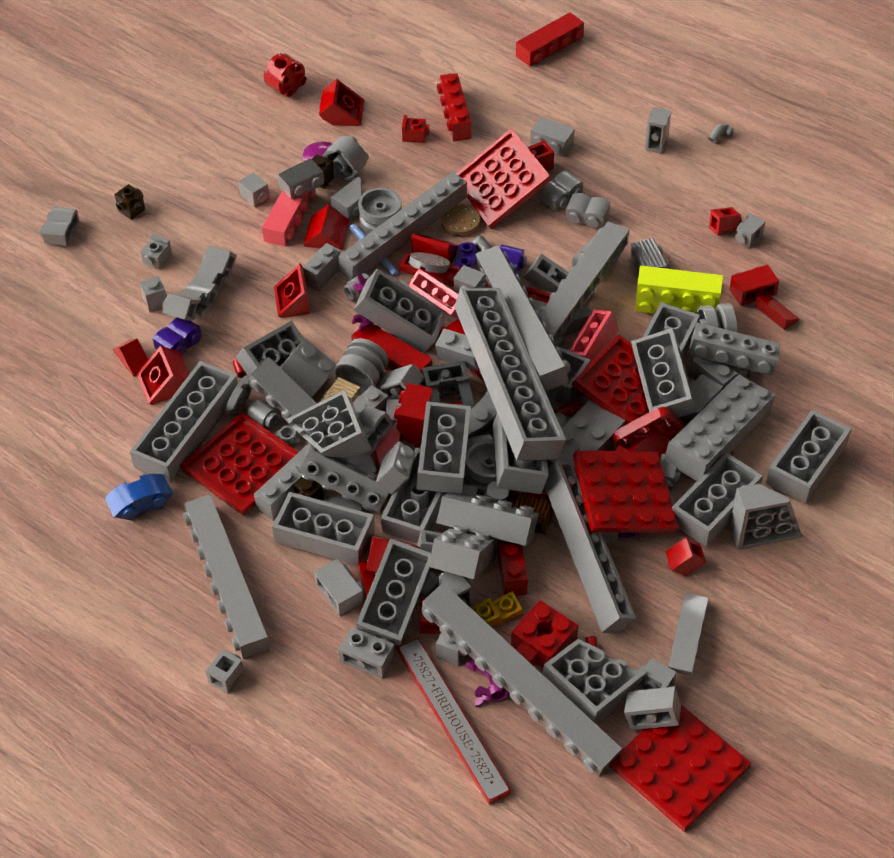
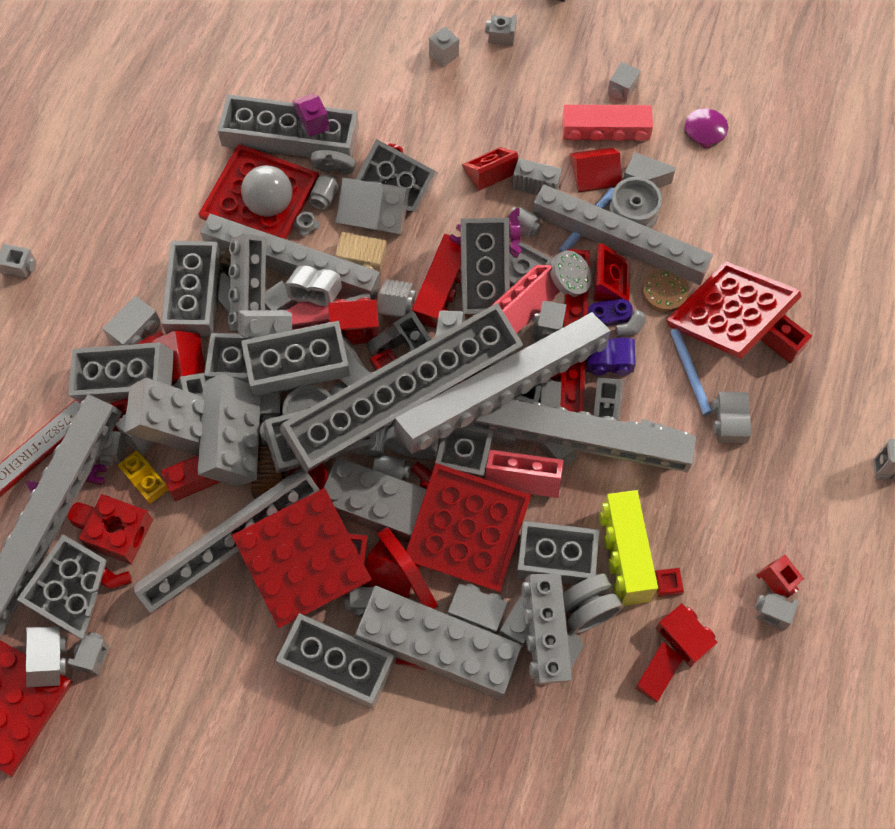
camera: 70 degrees right, 15 degrees up
blue brick [105,474,173,520] -> none
red slope [113,338,148,377] -> none
red slope [137,346,190,405] -> none
dark purple brick [153,317,202,355] -> none
light grey brick [162,246,237,320] -> none
light grey brick [183,495,270,659] -> none
light grey brick [248,357,317,420] -> none
red brick [263,53,307,97] -> none
light grey brick [277,158,324,199] -> none
light grey wedge [286,390,372,459] -> none
dark brown brick [312,154,334,189] -> none
red slope [319,79,364,126] -> none
light grey brick [323,136,369,181] -> none
light grey wheel [333,338,389,393] -> none
light grey brick [338,627,395,679] -> none
red brick [402,115,430,143] -> none
red brick [437,73,472,141] -> none
light grey brick [530,117,575,156] -> none
light grey brick [539,170,583,211] -> none
light grey brick [630,238,670,271] -> none
light grey brick [631,328,697,419] -> none
red brick [665,537,707,576] -> none
light grey slope [668,593,708,676] -> none
light grey wedge [729,484,802,550] -> none
light grey brick [766,410,851,504] -> none
none -> light grey piece [241,165,292,217]
none -> magenta slope [292,93,330,137]
none -> light blue bar [670,328,712,415]

